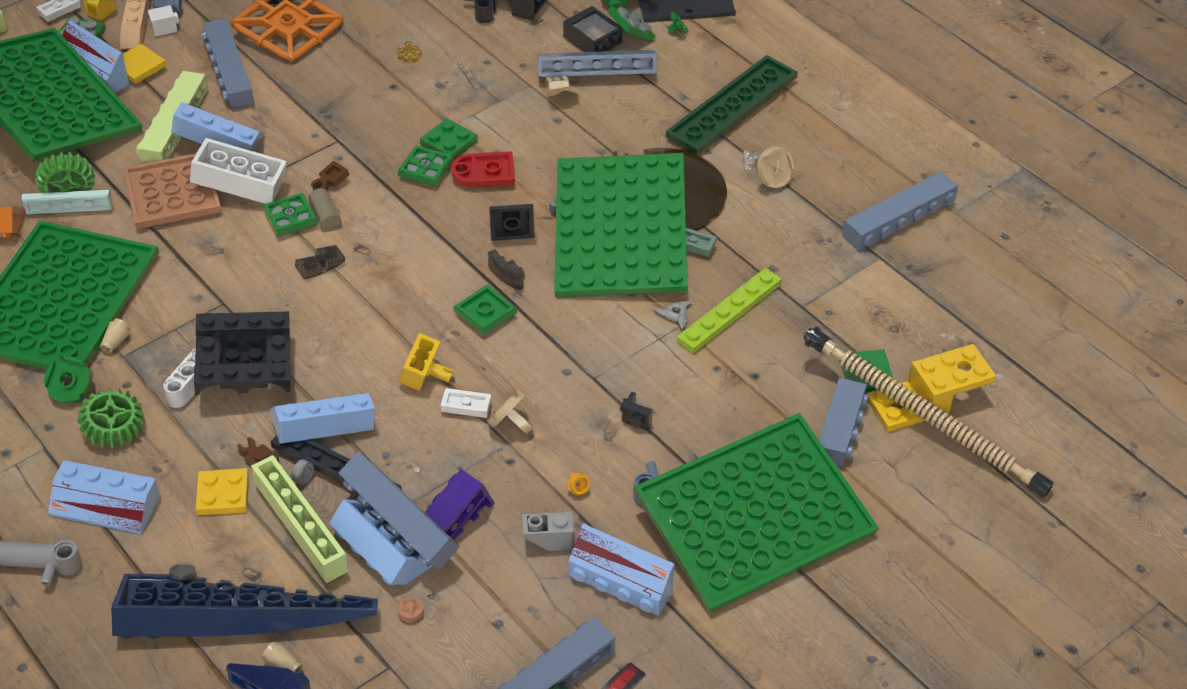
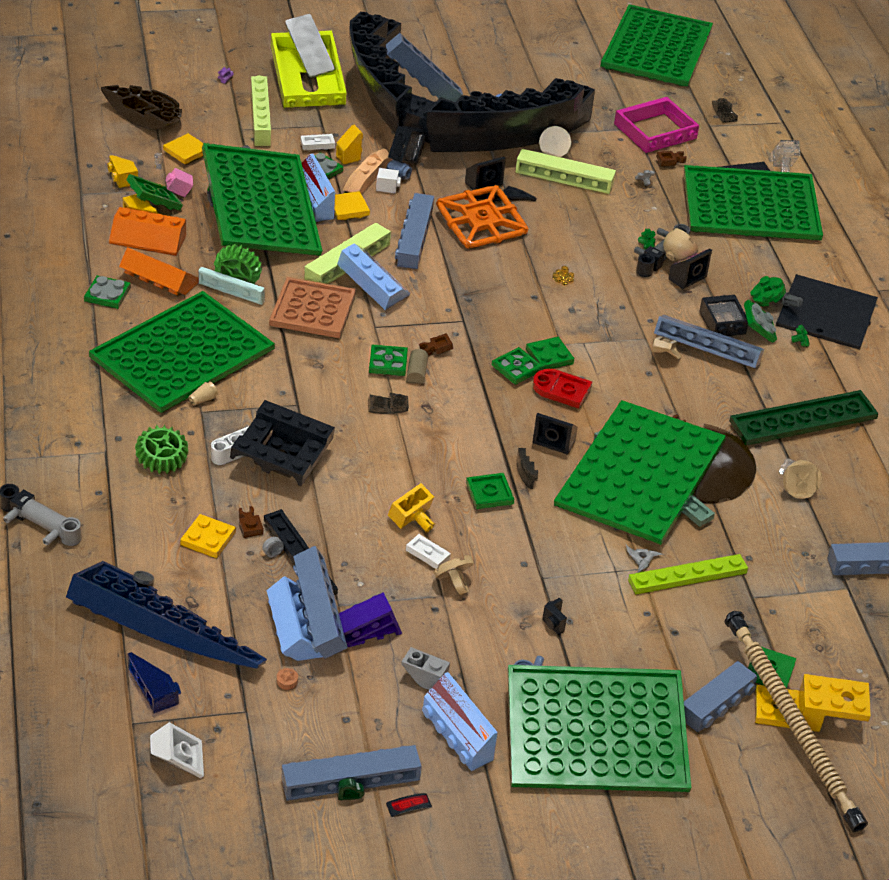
camera: 25 degrees right, 5 degrees down
green plate [44,356,93,404] -> none
light blue slope [48,460,160,535] -> none
white brick [190,138,287,204] -> none
yellowish green brick [251,455,348,583] -> none
tan cone [262,641,302,678] -> none
light blue slope [270,393,375,444] -> none
light orange plate [567,472,590,496] -> none

